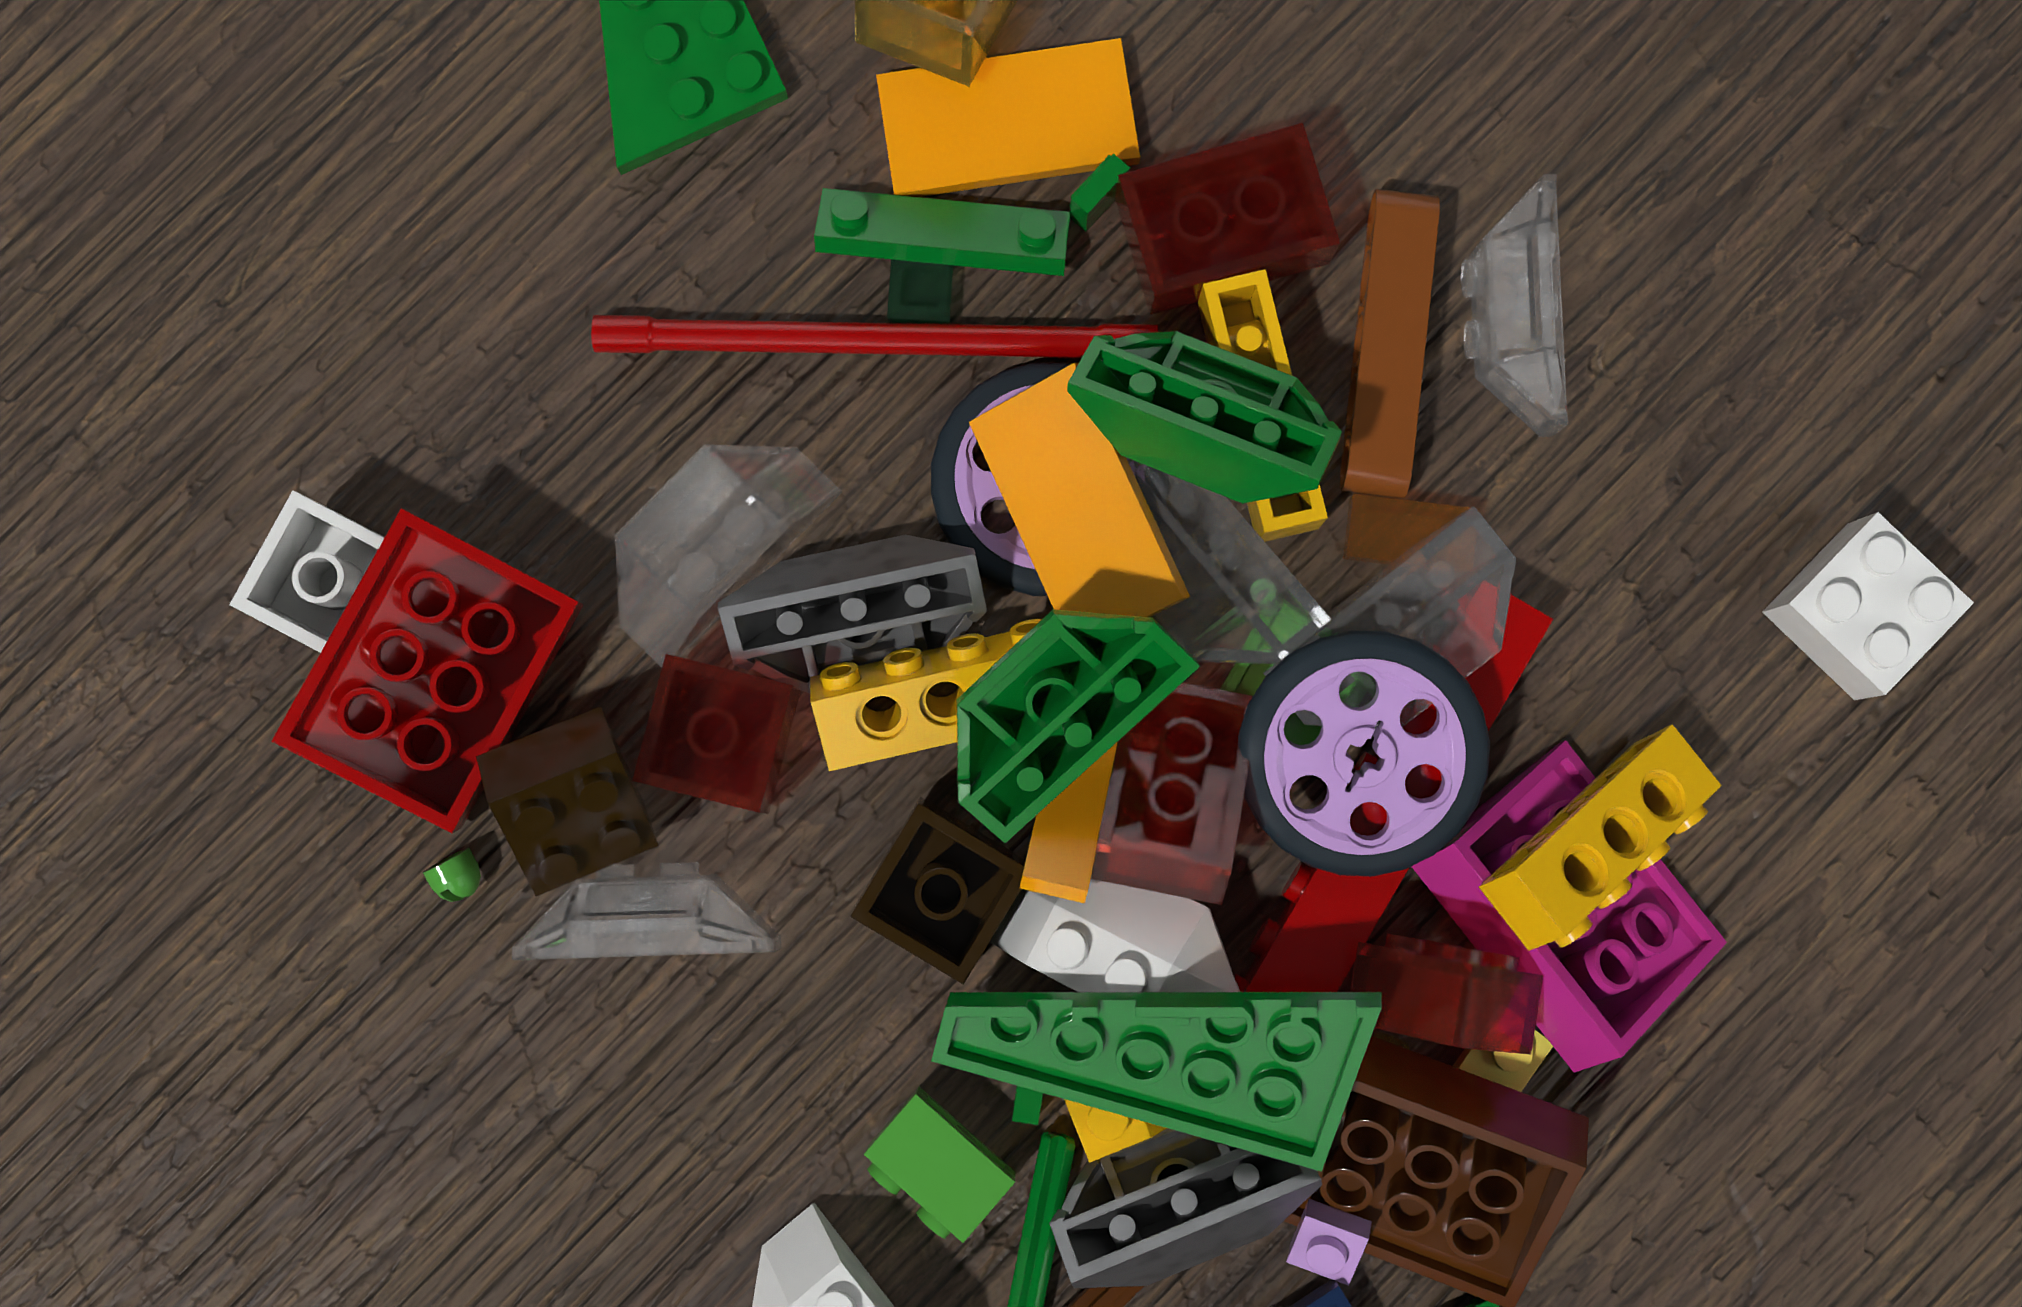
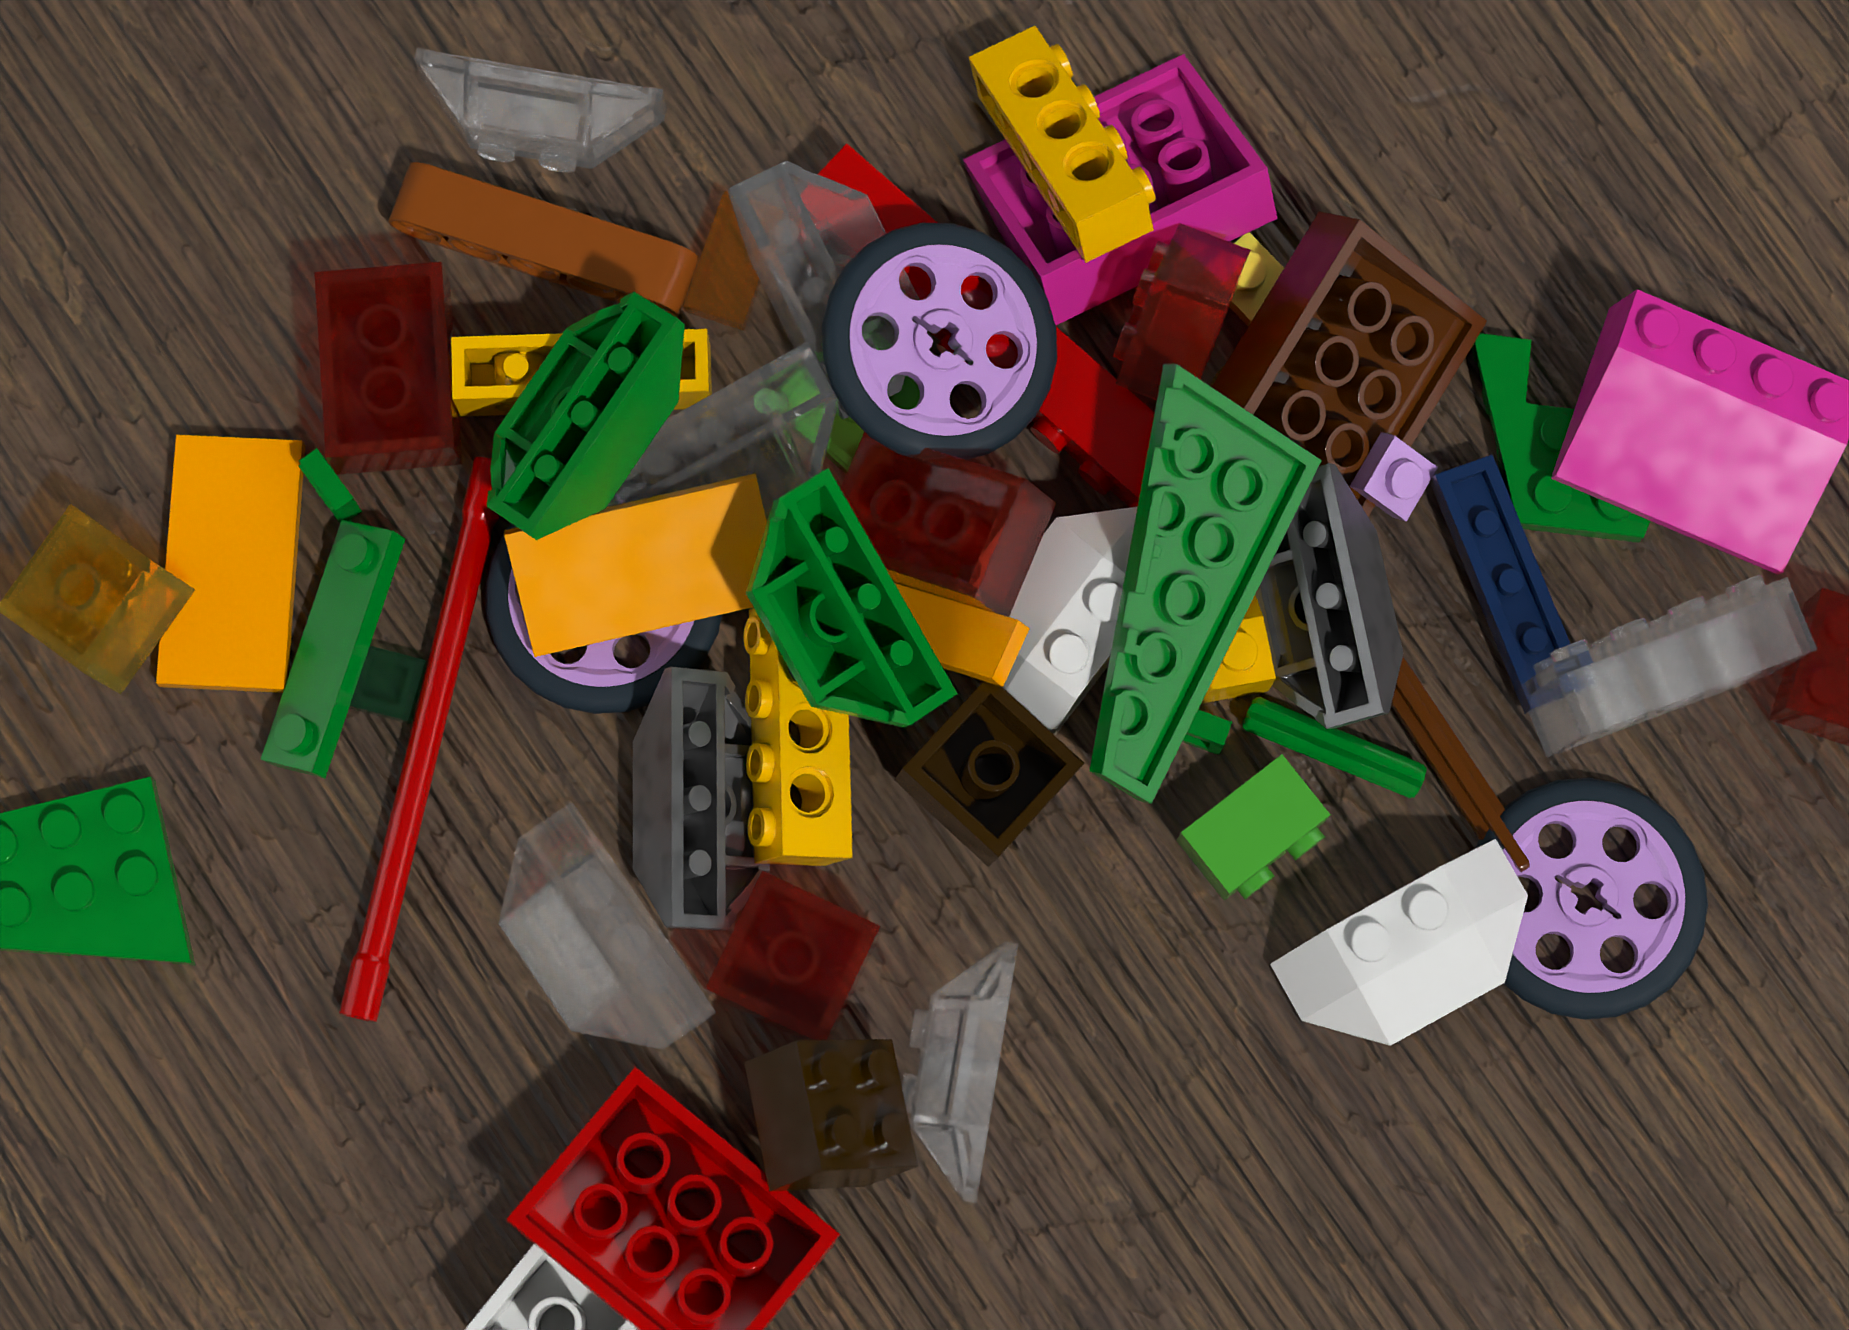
camera: 85 degrees left, 5 degrees down
bright green hinge [422,847,481,902] -> none

